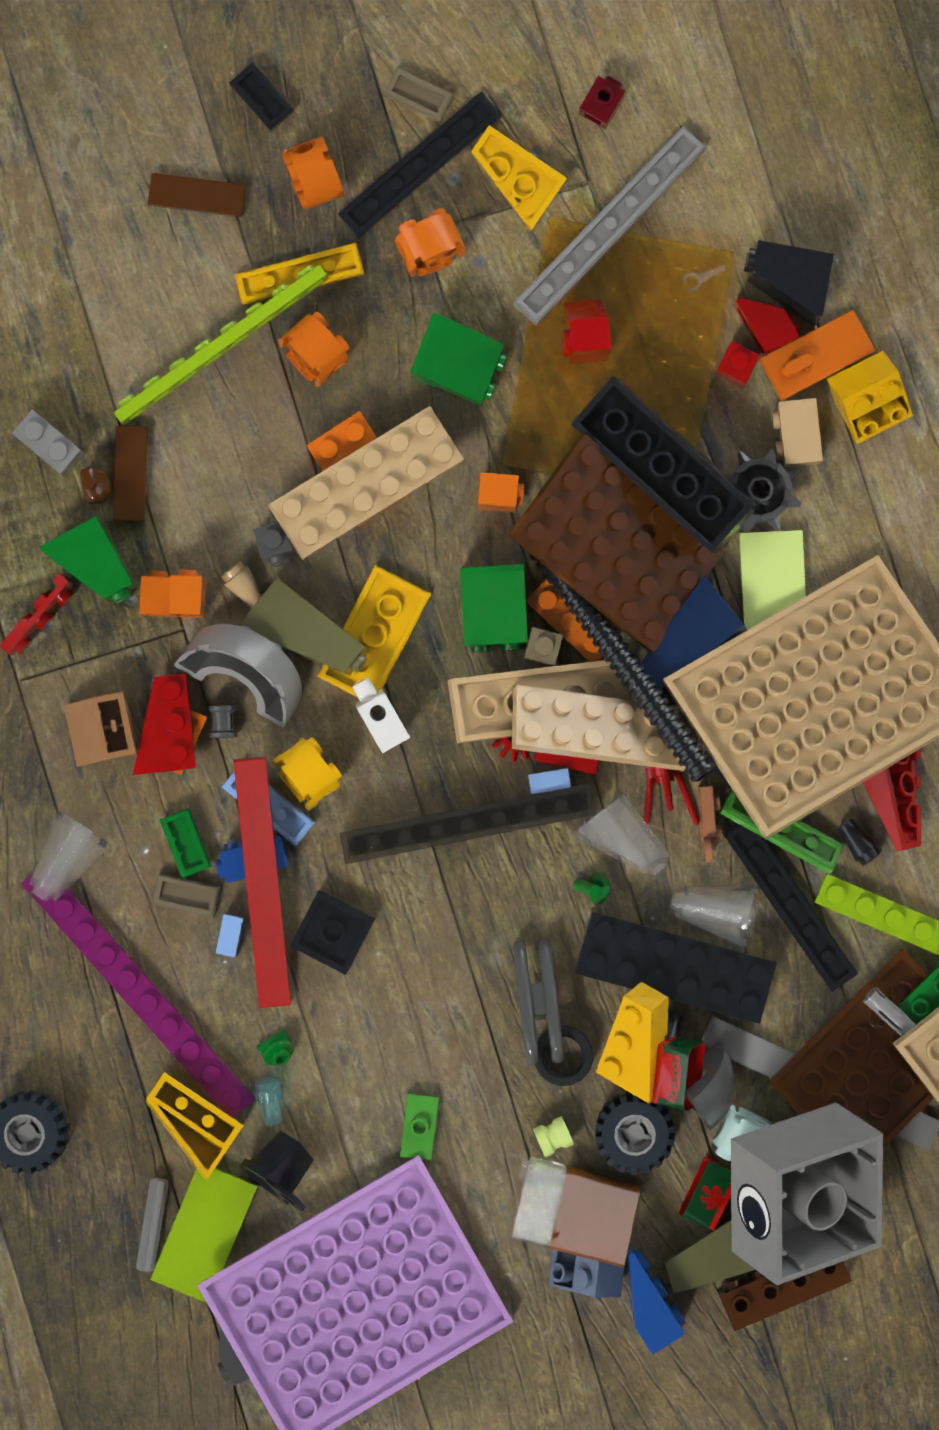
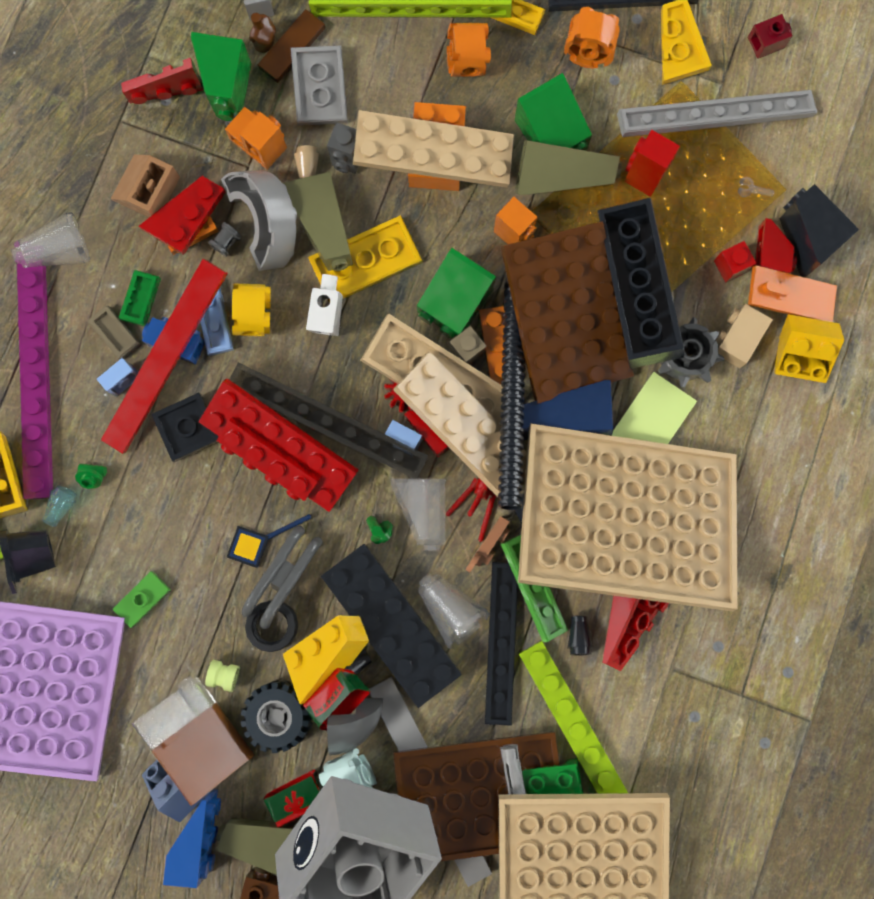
camera: 45 degrees right, 5 degrees down
none -> red plate [199,378,359,512]
none -> piece [227,514,312,568]
none -> light grey tile [291,45,348,126]
none -> olive slope [515,140,622,195]

